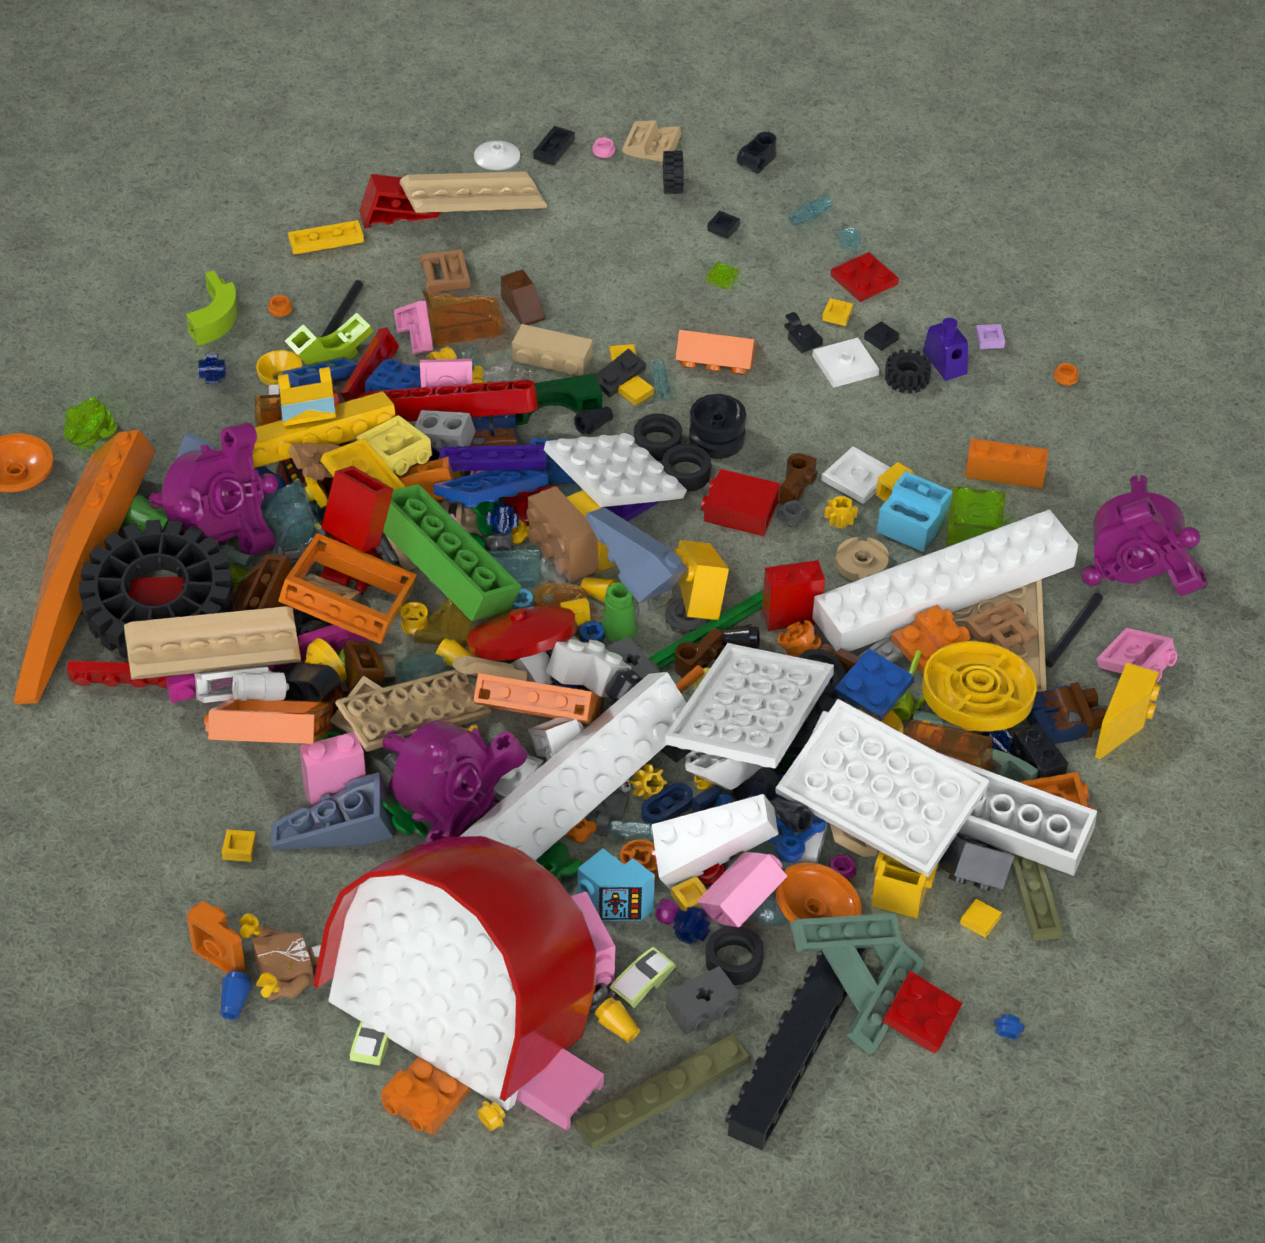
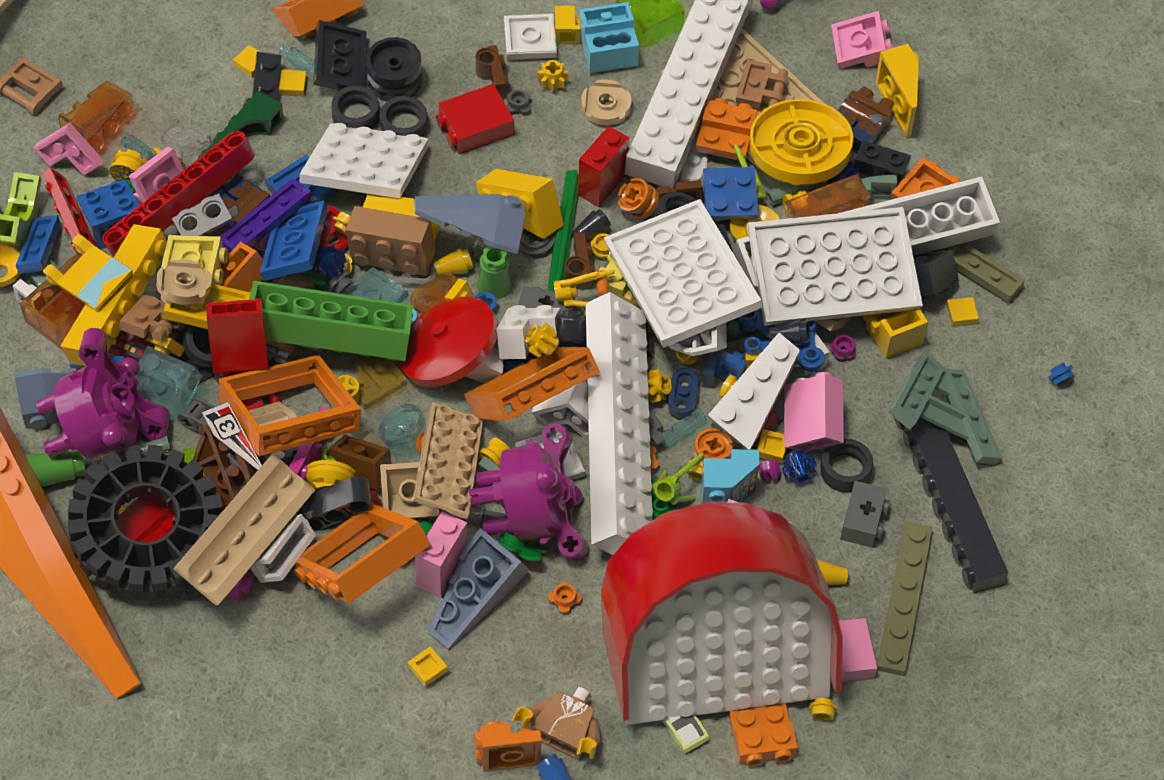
camera: 45 degrees left, 10 degrees up
red plate [67,661,173,688] -> none
white piece [232,673,289,701] -> none
yellow cone [435,638,474,668] -> none
tan slope [452,655,527,681] -> none
reddish brown slope [501,269,545,325] -> none
tan brick [512,324,593,376] -> none
black cone [574,406,613,434] -> none
slope [609,947,676,1008] -> none
black plate [732,767,781,801] -> none
orange dish [775,862,862,922] -> none
red plate [882,971,963,1053] -> none
black bar [1045,593,1103,668] -> none
none -> tan plate [156,259,212,306]
none -> sticker [202,402,262,470]
none -> black plate [313,20,367,91]
none -> yellow gear [525,322,559,358]
none -> yellow plant [554,269,615,307]
none -> lime plant [652,453,704,505]

